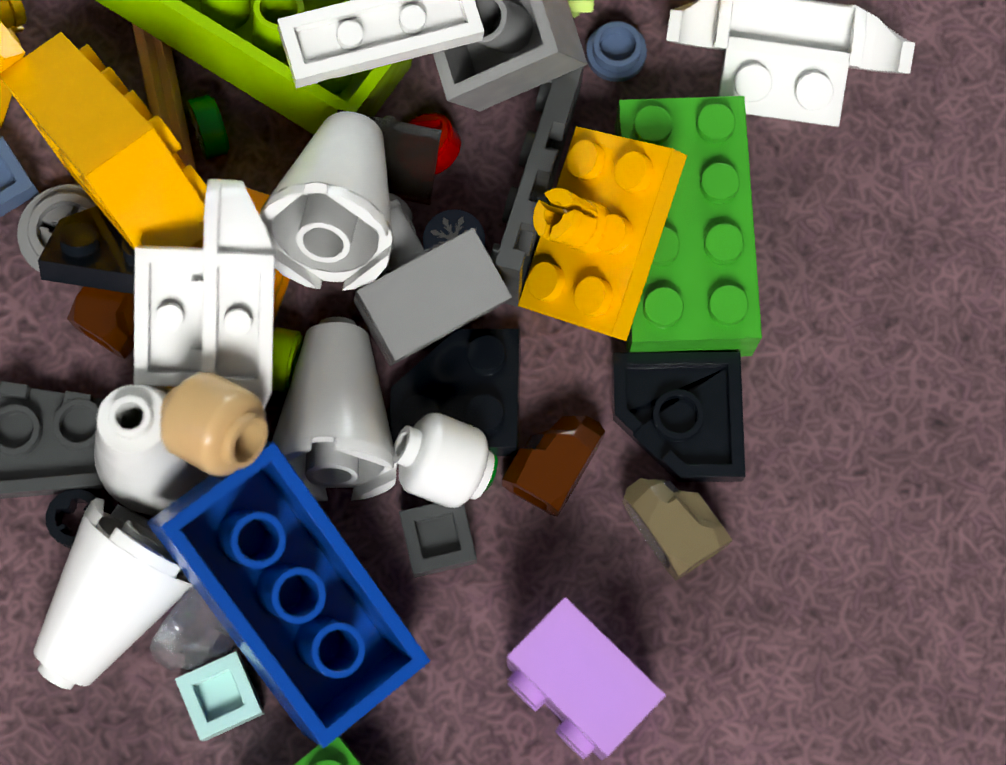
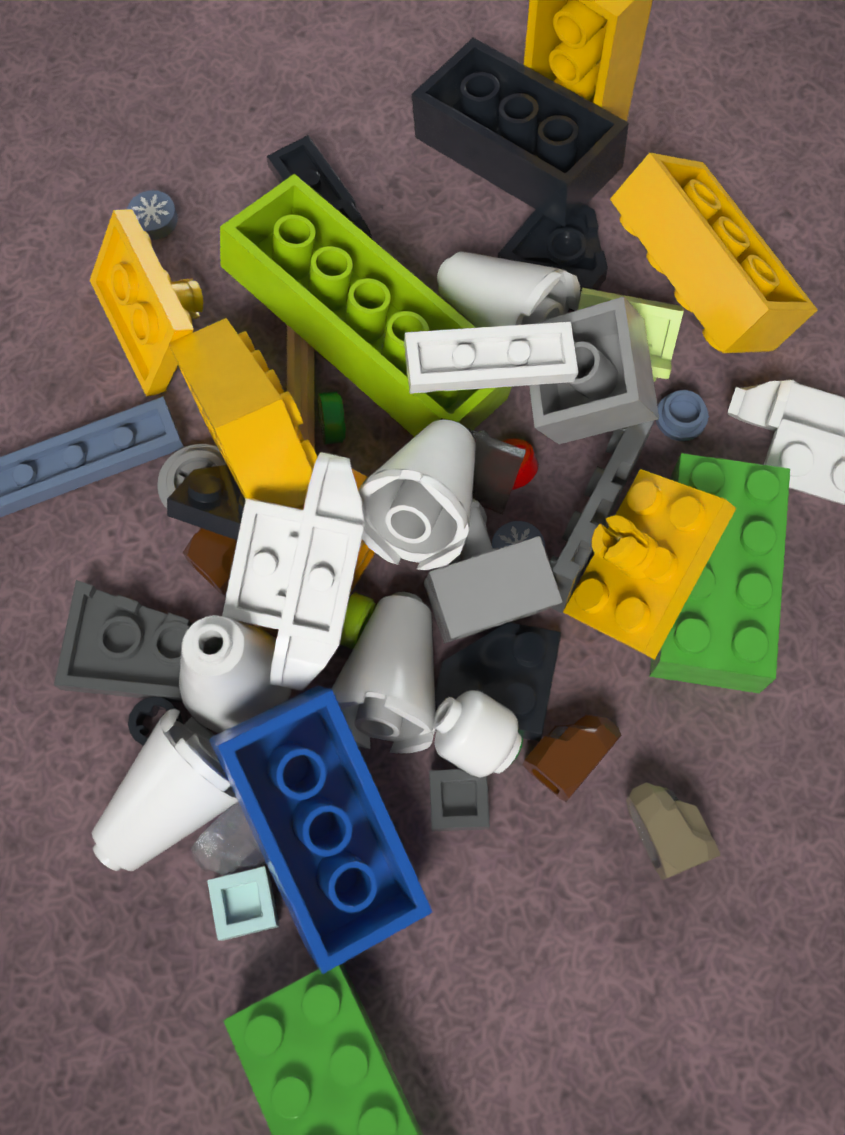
camera: 15 degrees right, 5 degrees down
tan head [160,372,268,476] -> none
lavender brick [507,597,666,760] -> none
black plate [612,352,746,482] -> none

